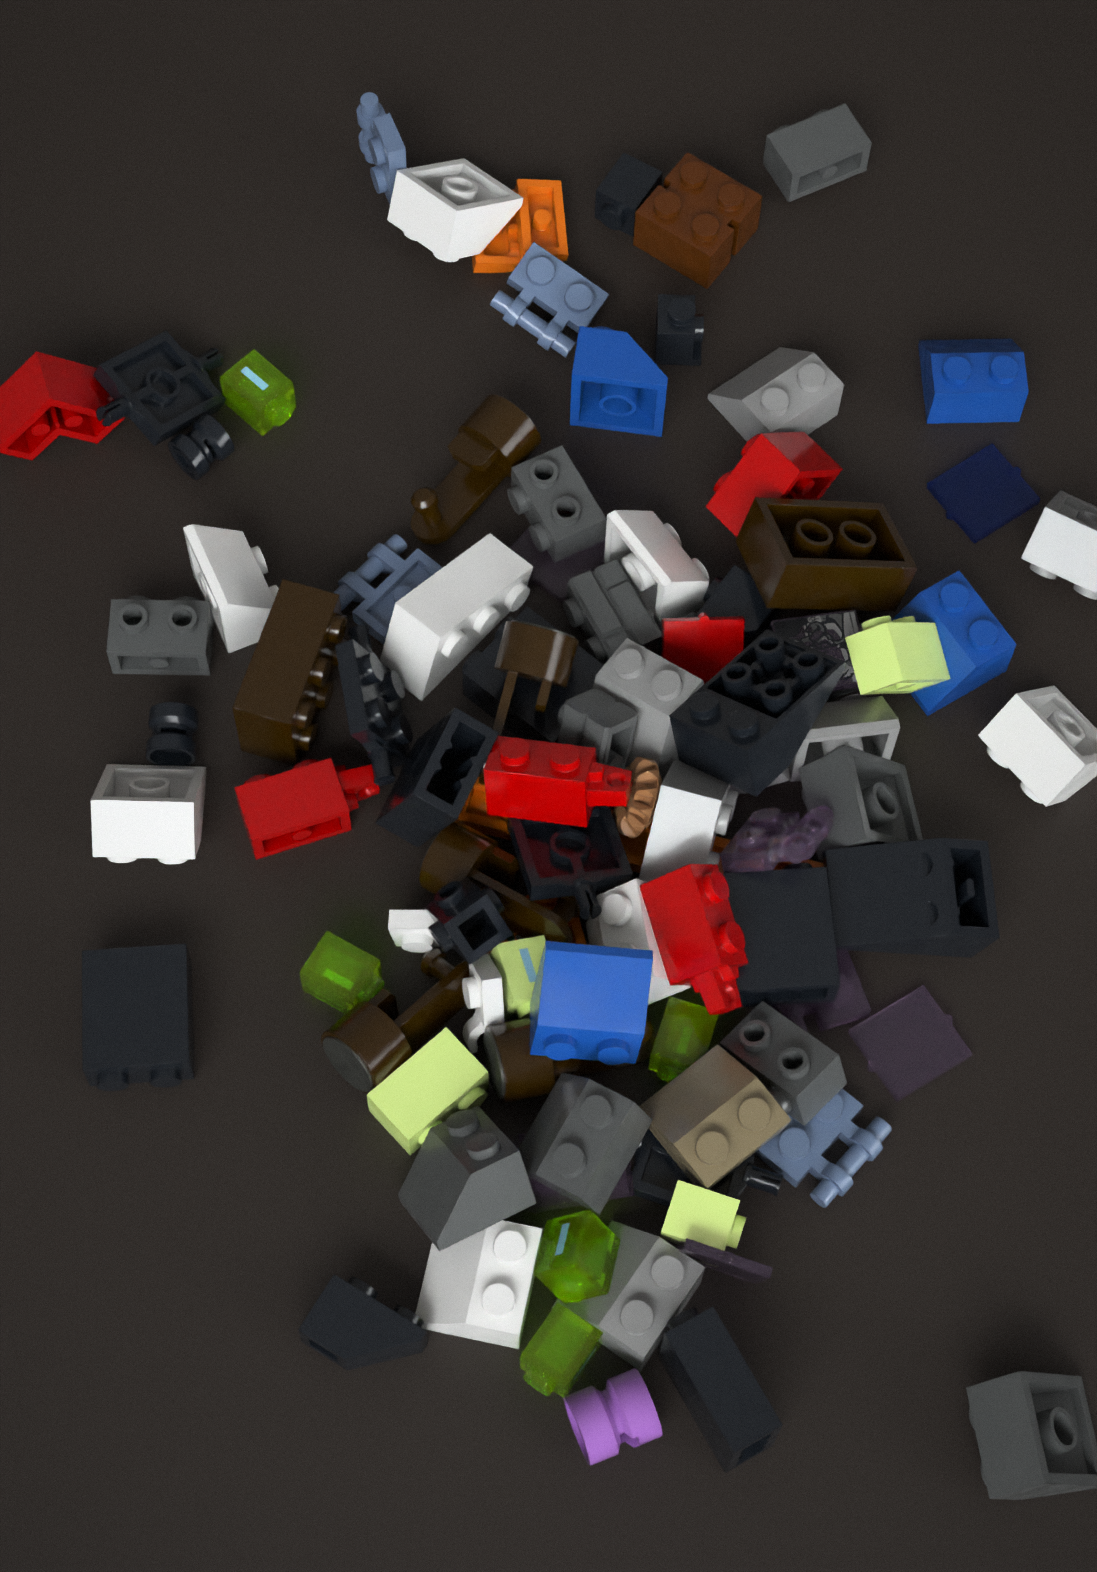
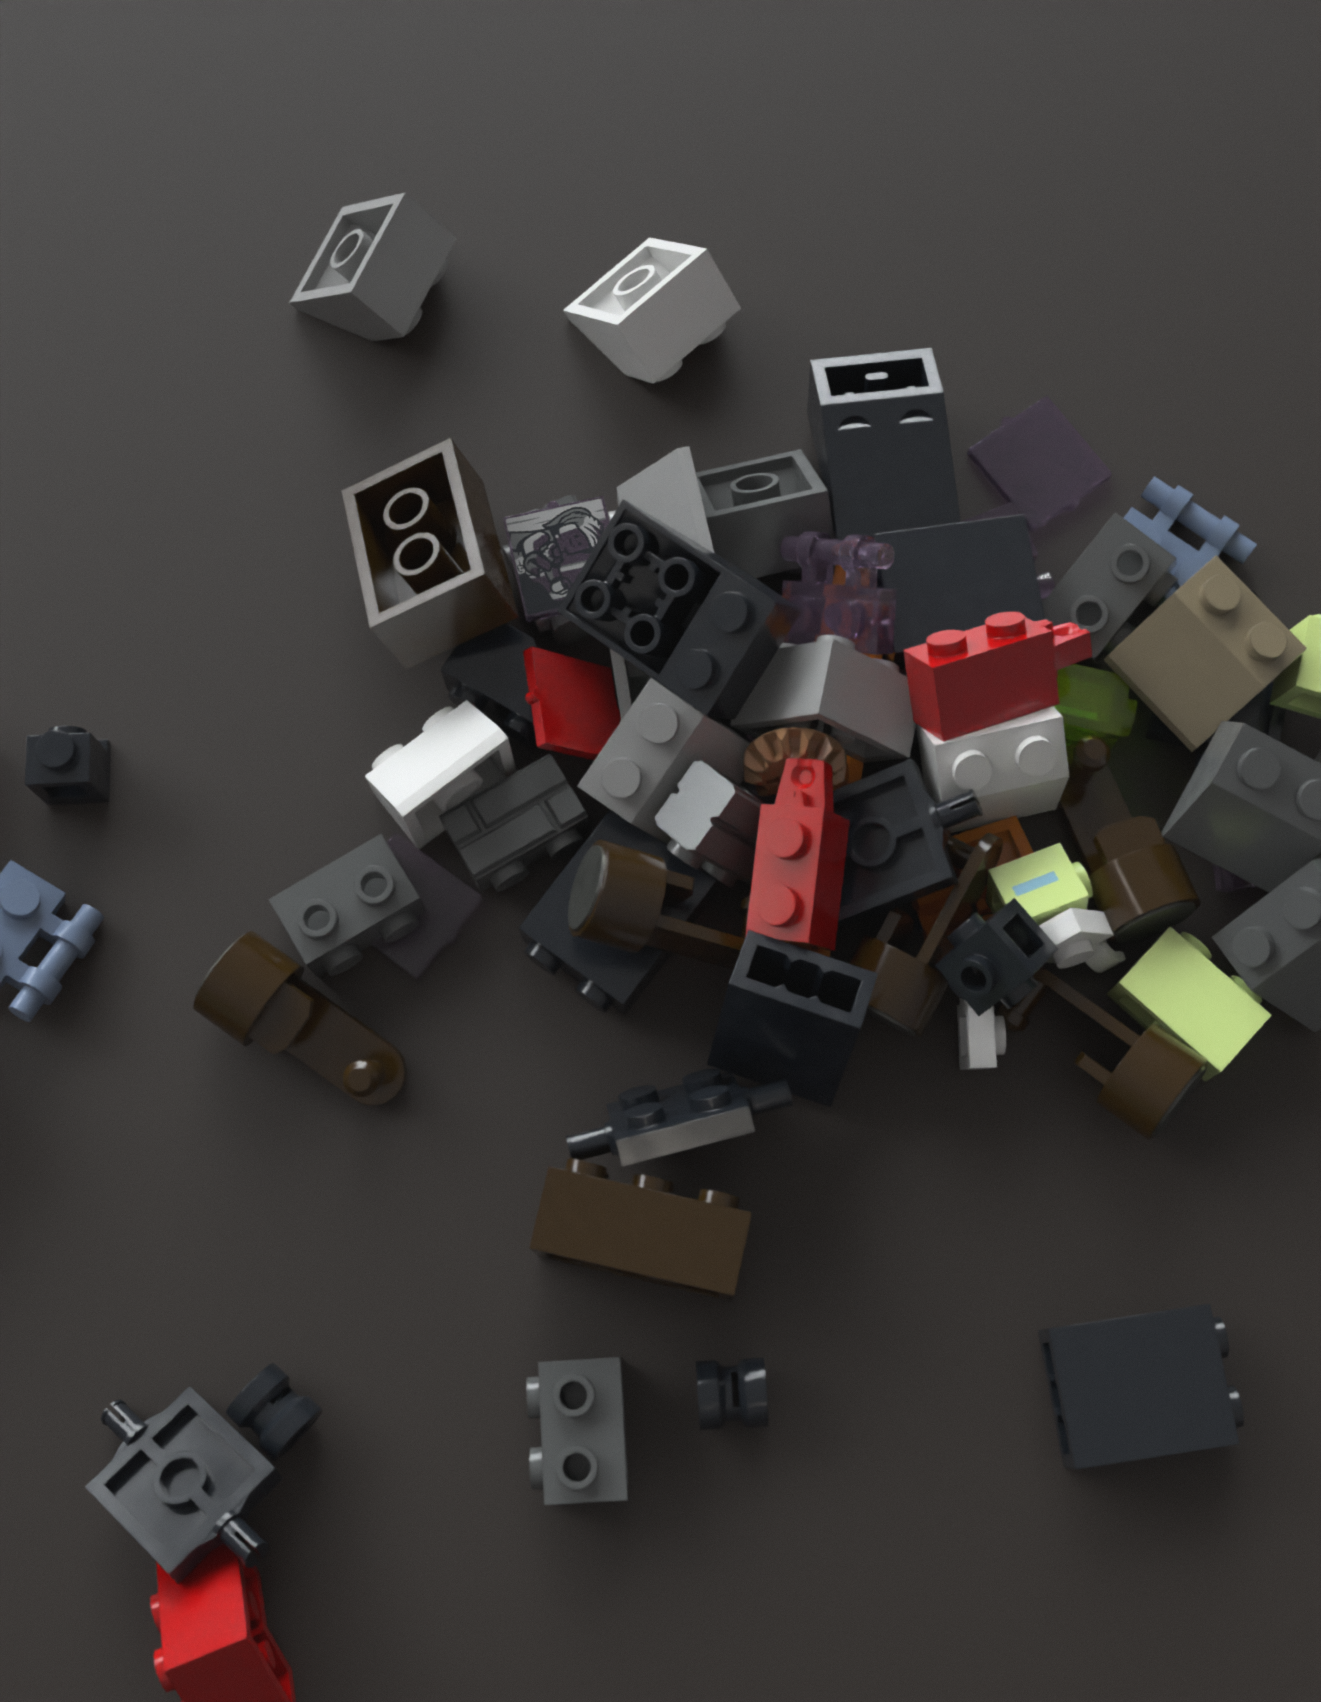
camera: 90 degrees left, 10 degrees up
white slope [91,764,206,864] -> none
white slope [183,524,279,653] -> none
clear neon green brick [220,349,296,436] -> none
red hinge [234,758,380,860] -> none
clear neon green brick [299,931,385,1014] -> none
sand blue plate [333,534,443,645] -> none
white wedge [380,533,533,701] -> none
blue slope [530,941,653,1065] -> none
blue slope [570,326,668,437] -> none
red brick [705,432,843,537] -> none
light grey slope [708,347,844,442] -> none
yellowish green brick [845,616,951,695] -> none
blue slope [892,570,1017,716] -> none
blue slope [918,339,1029,424] -> none
clear blue piece [926,444,1040,544] -> none

